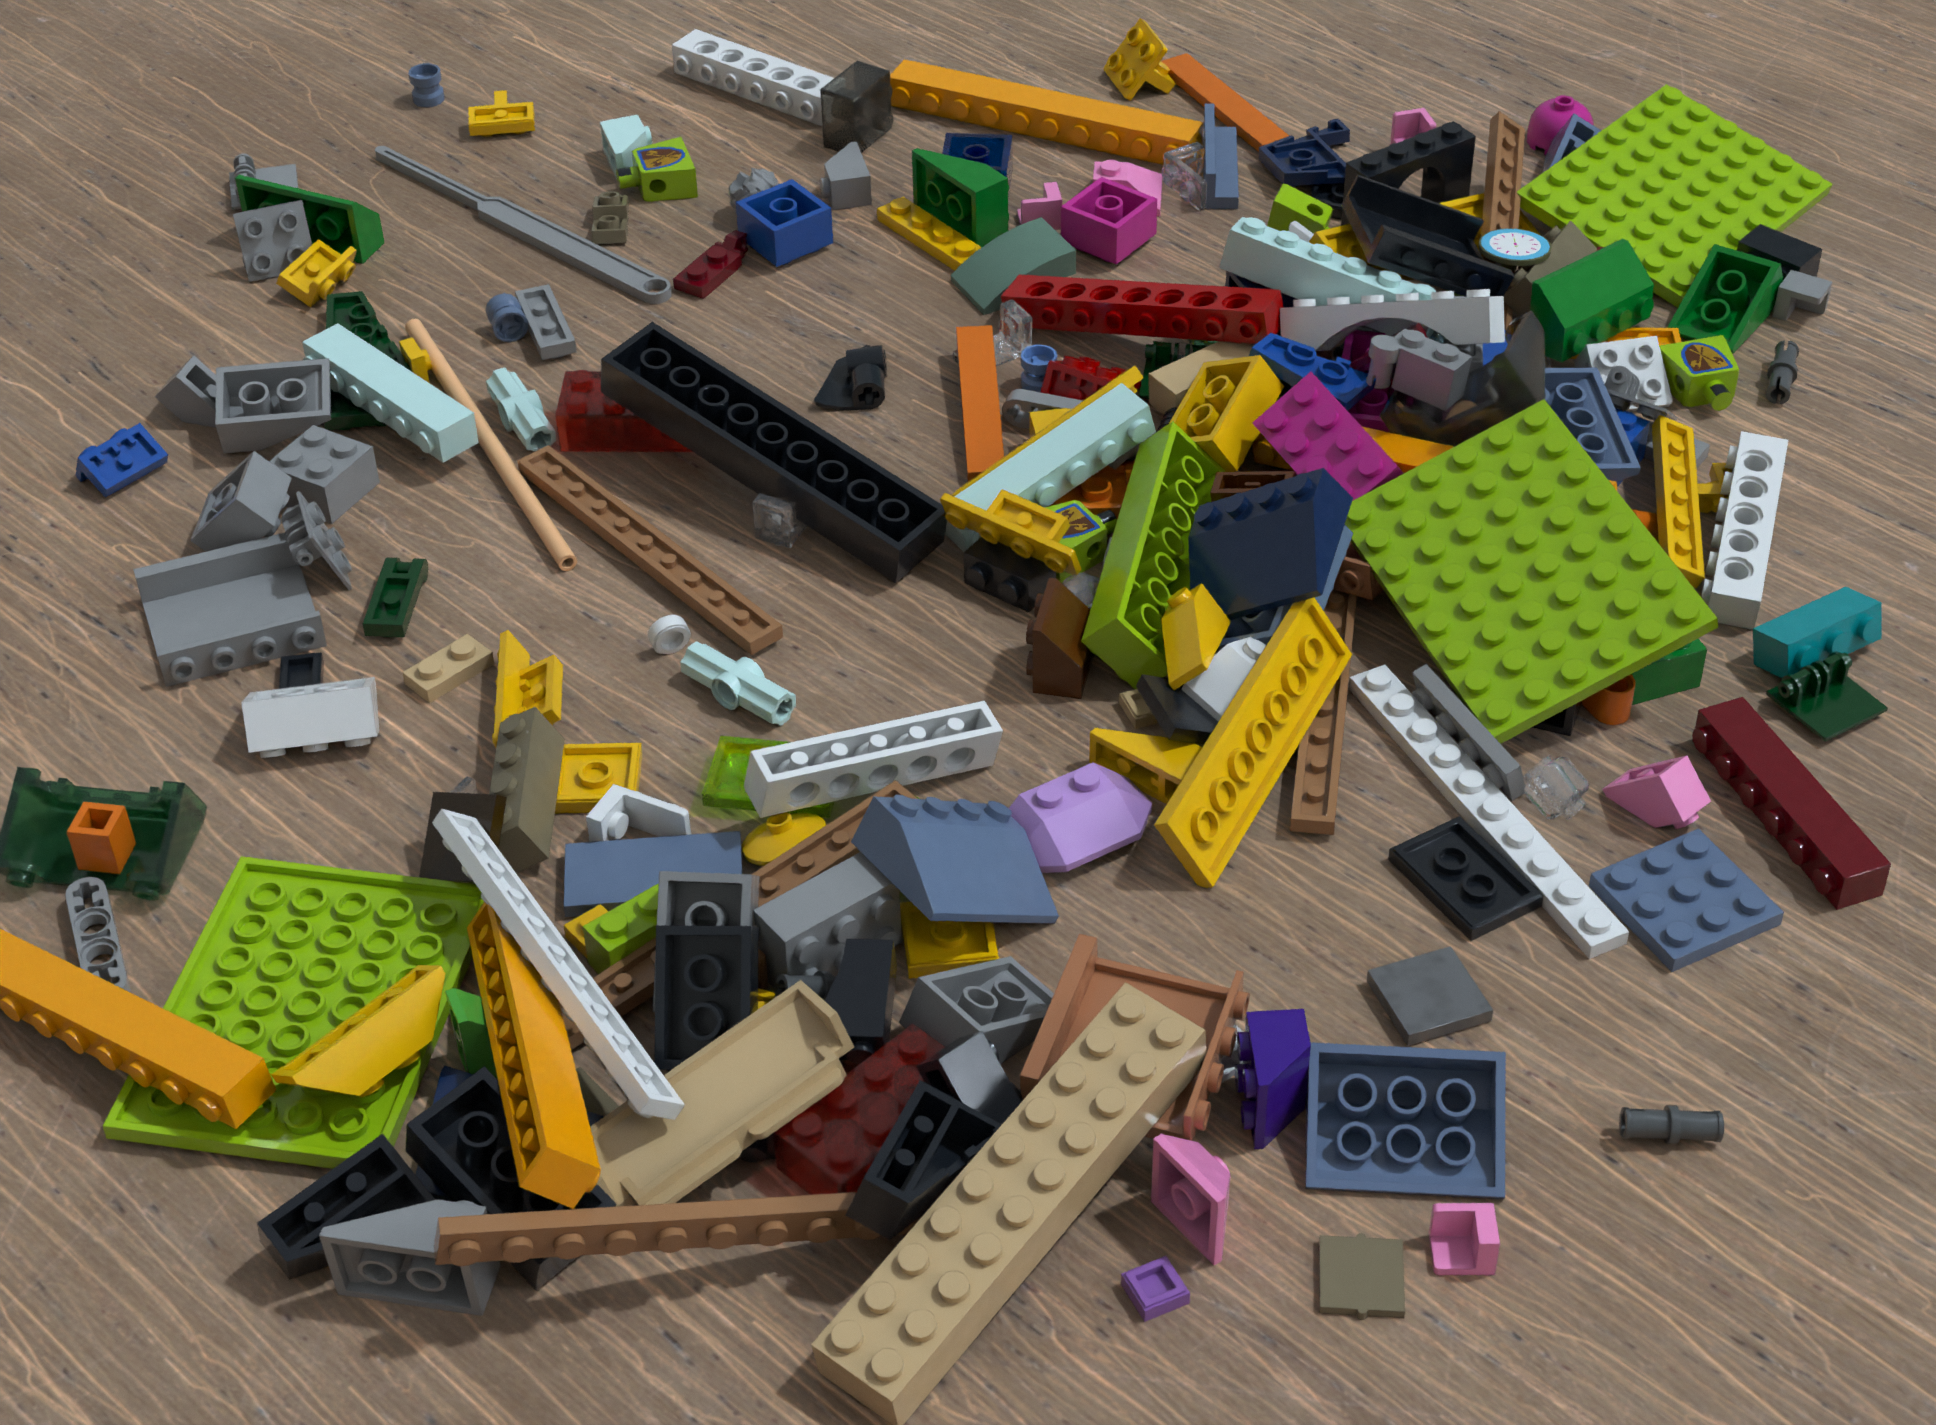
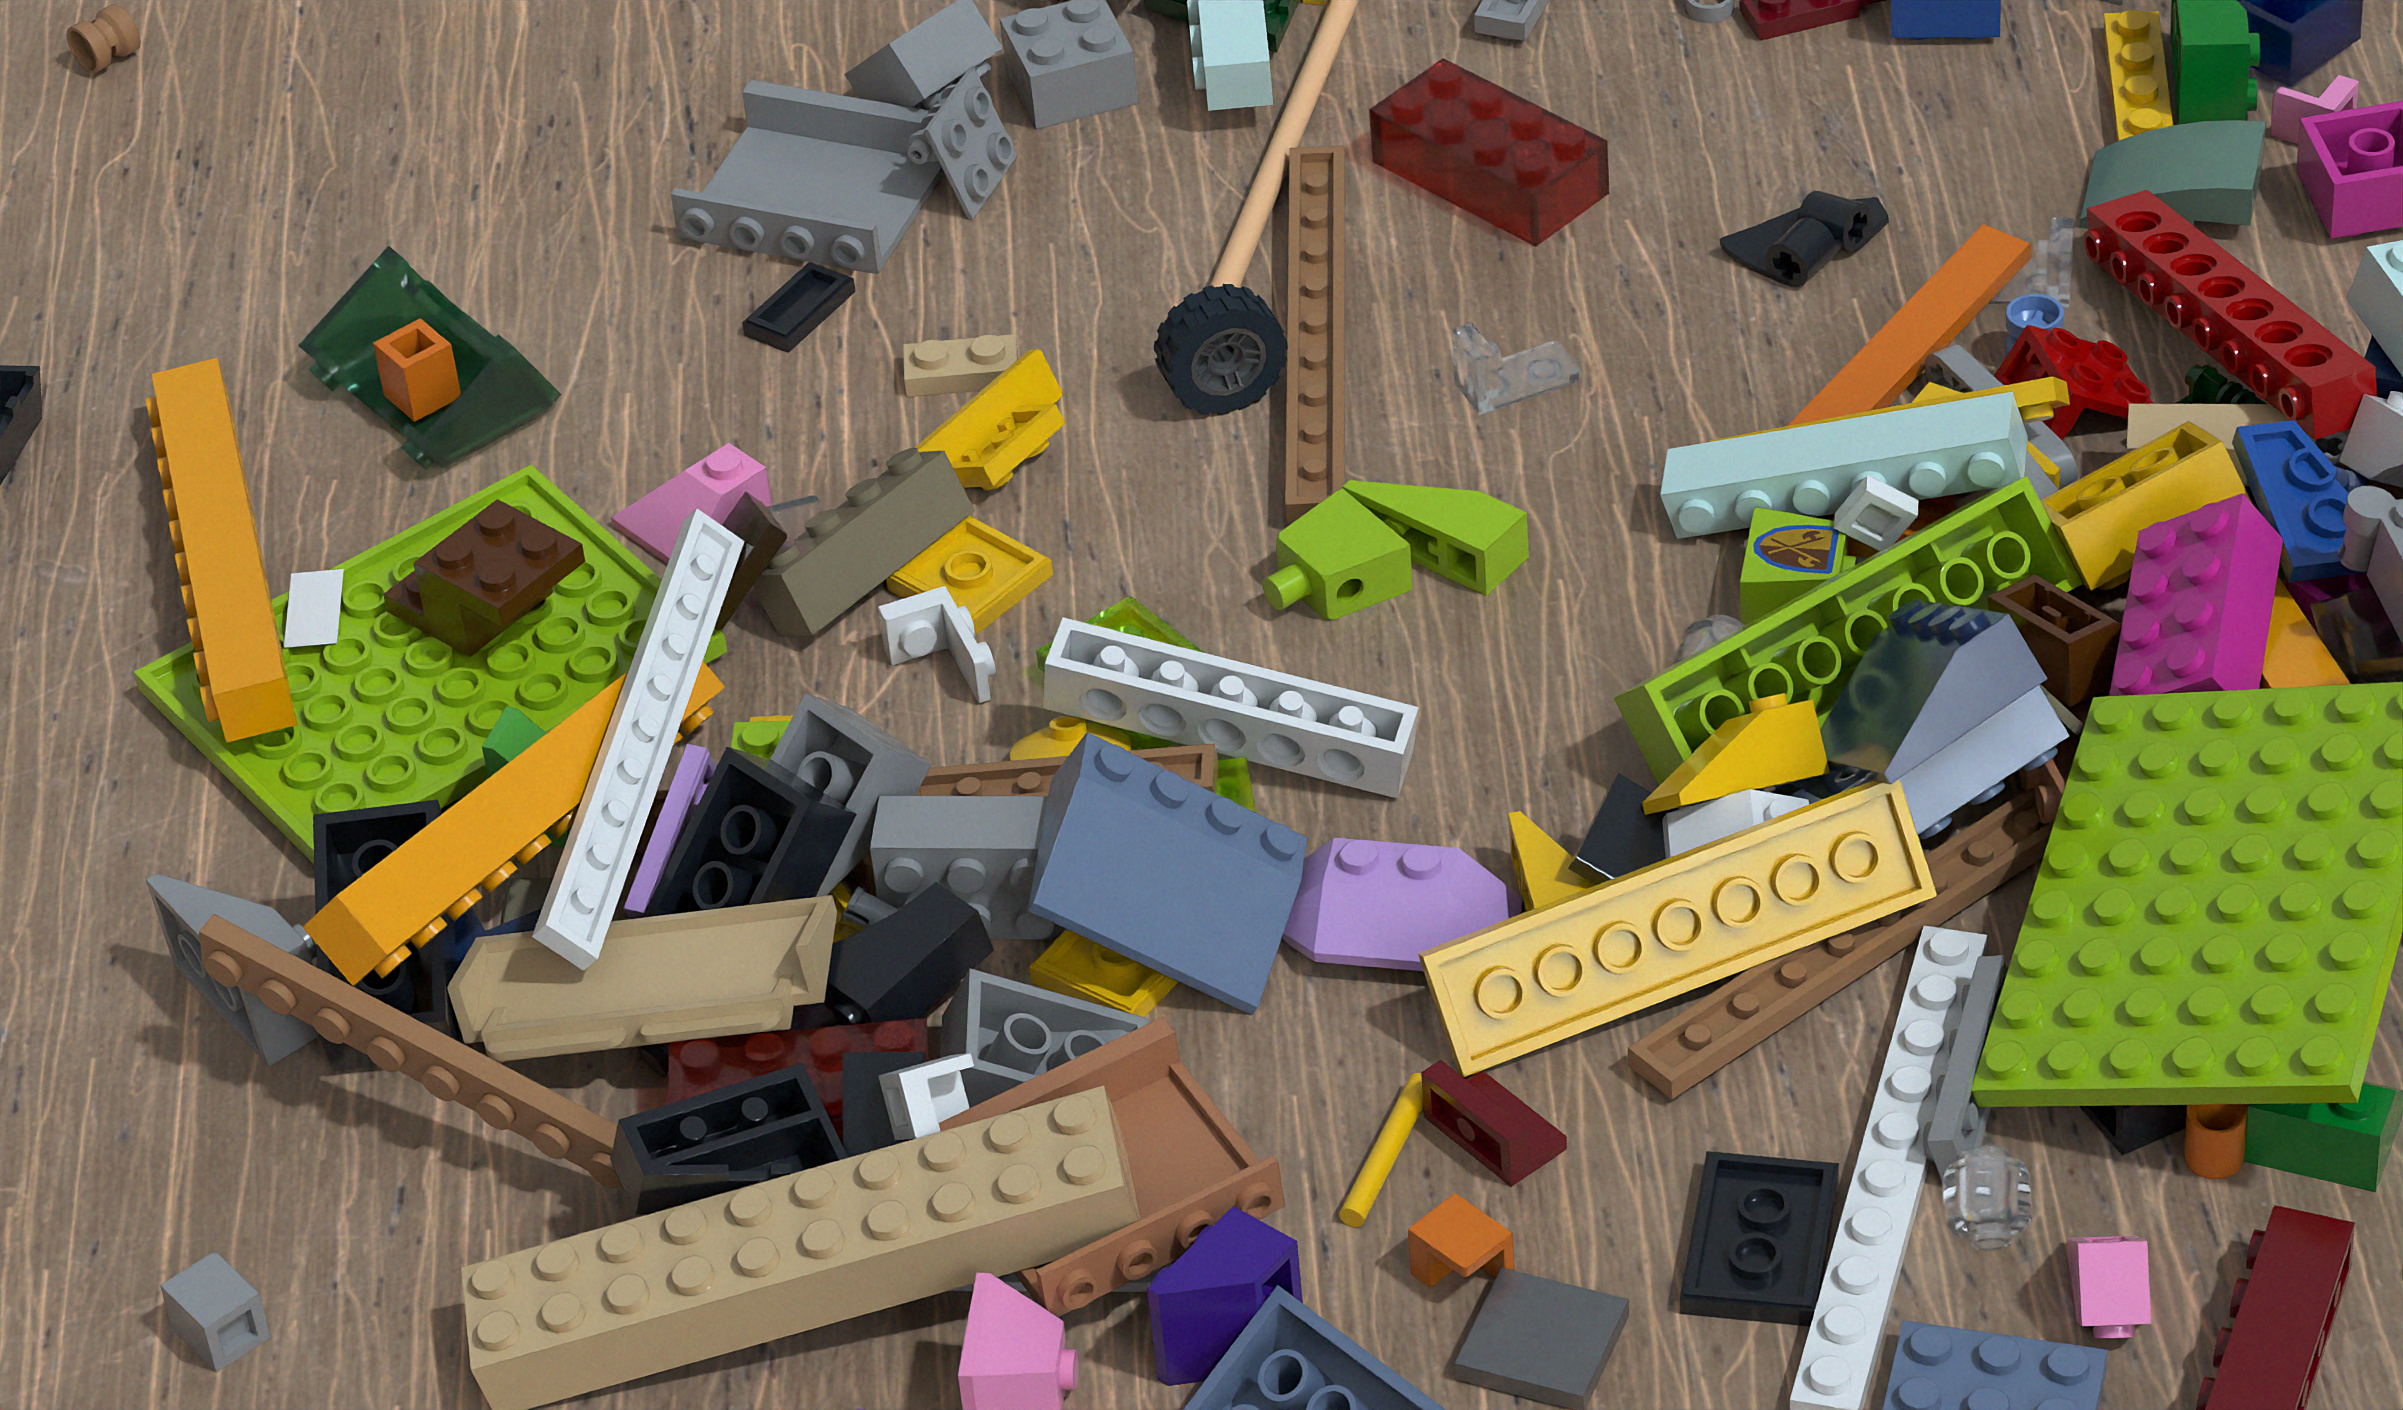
camera: 45 degrees right, 0 degrees up
light grey beam [65,877,131,993] -> none
white slope [241,677,379,758] -> none
black wedge [257,1134,435,1280] -> none
yellow wedge [271,965,446,1097] -> none
dark green plate [363,557,428,638] -> none
light aqua piece [486,367,557,452] -> none
sand blue tile [564,831,743,917] -> none
black brick [601,322,947,583] -> none
white tile [648,615,691,655] -> none
light aqua piece [680,641,796,726] -> none
yellow bracket [940,489,1082,576] -> none
black brick [963,537,1056,612] -> none
reddish brown slope [1026,578,1094,699] -> none
none -> white sticker [284,569,344,648]
none -> reddish brown bracket [383,499,585,657]
none -> bright pink slope [611,443,774,565]
none -> lavender tile [624,744,717,919]
none -> white panel [878,1053,974,1140]
none -> black wheel [1154,284,1288,415]
none -> lime torso [1262,488,1413,620]
none -> yellow bar [1339,1073,1424,1228]
none -> lime slope [1342,480,1529,596]
none -> orange panel [1408,1193,1515,1288]
none -> dark red panel [1421,1060,1567,1187]
none -> white plate [1834,475,1919,551]

